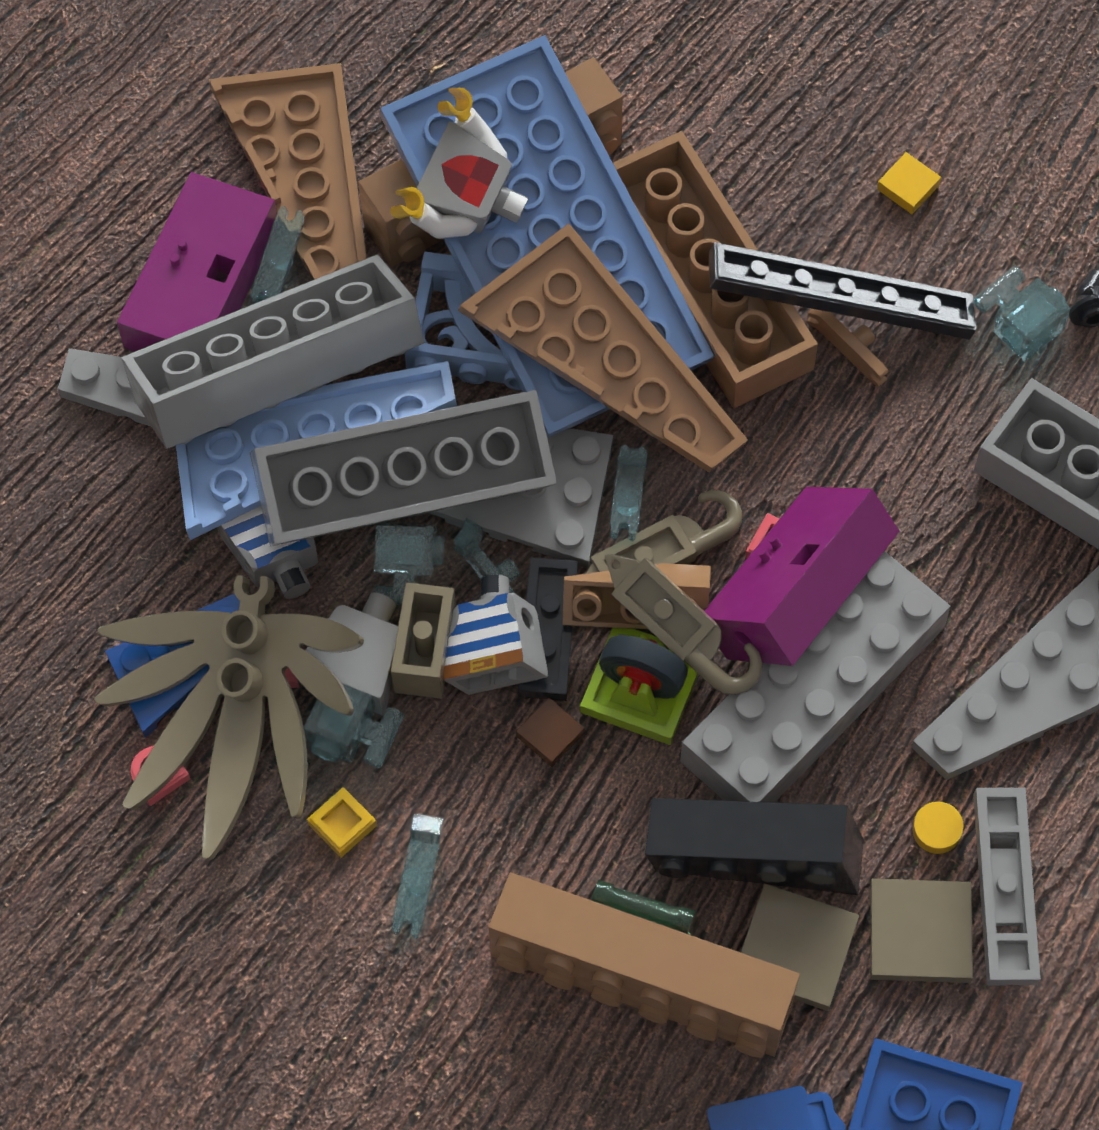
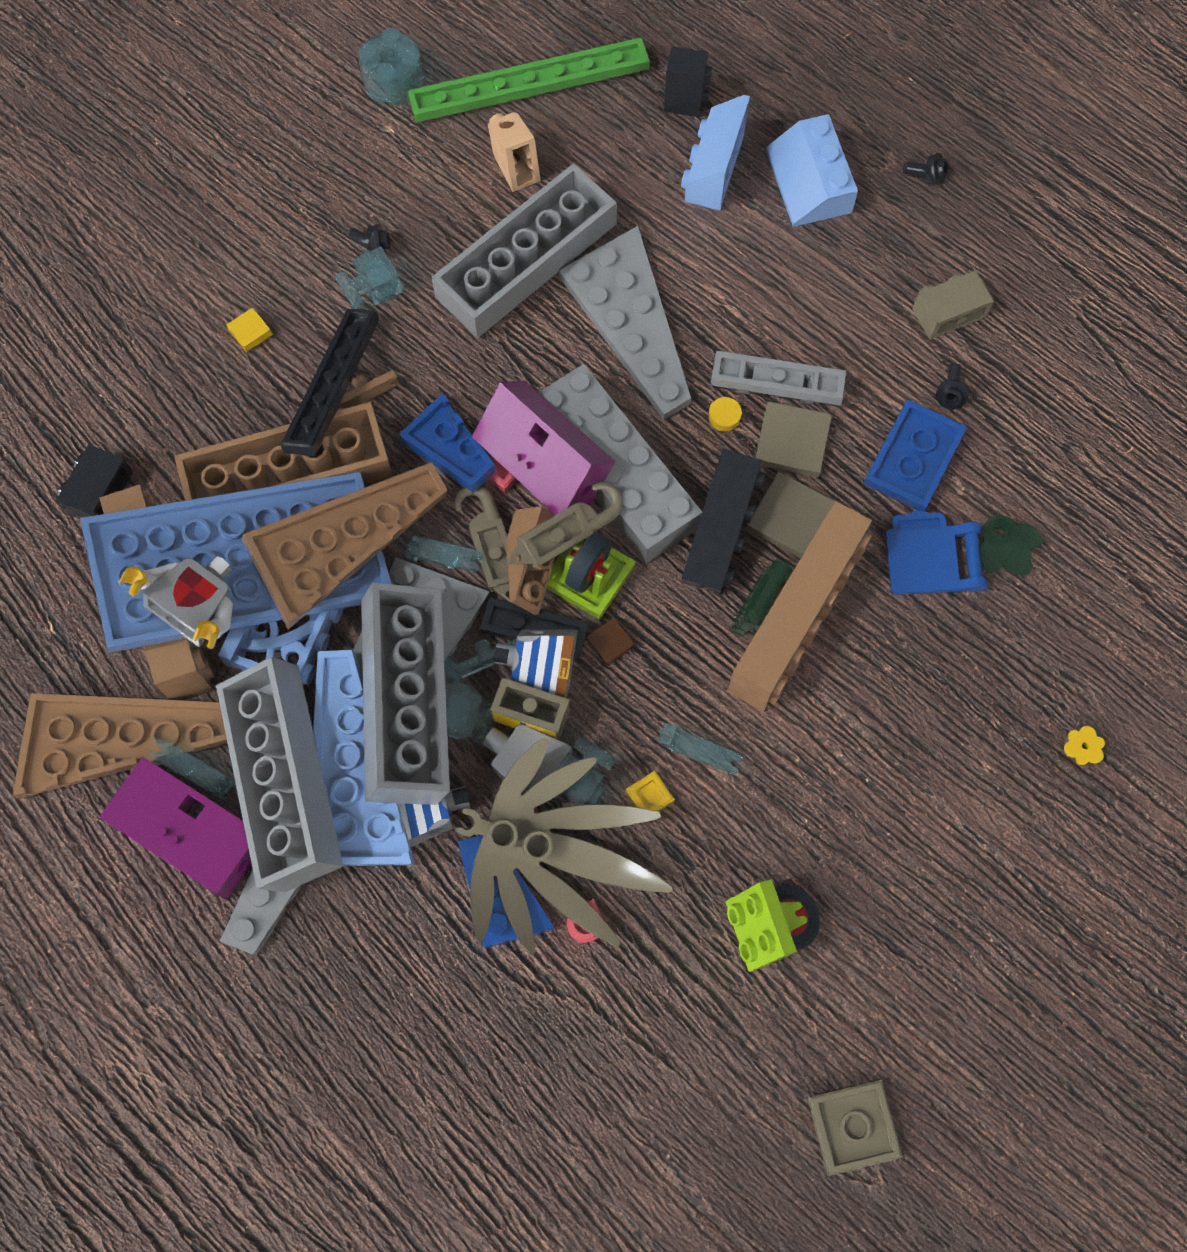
camera: 80 degrees left, 5 degrees up
none -> black brick [56,444,133,519]
none -> blue wing [398,393,496,493]
none -> lime plate [725,879,820,972]

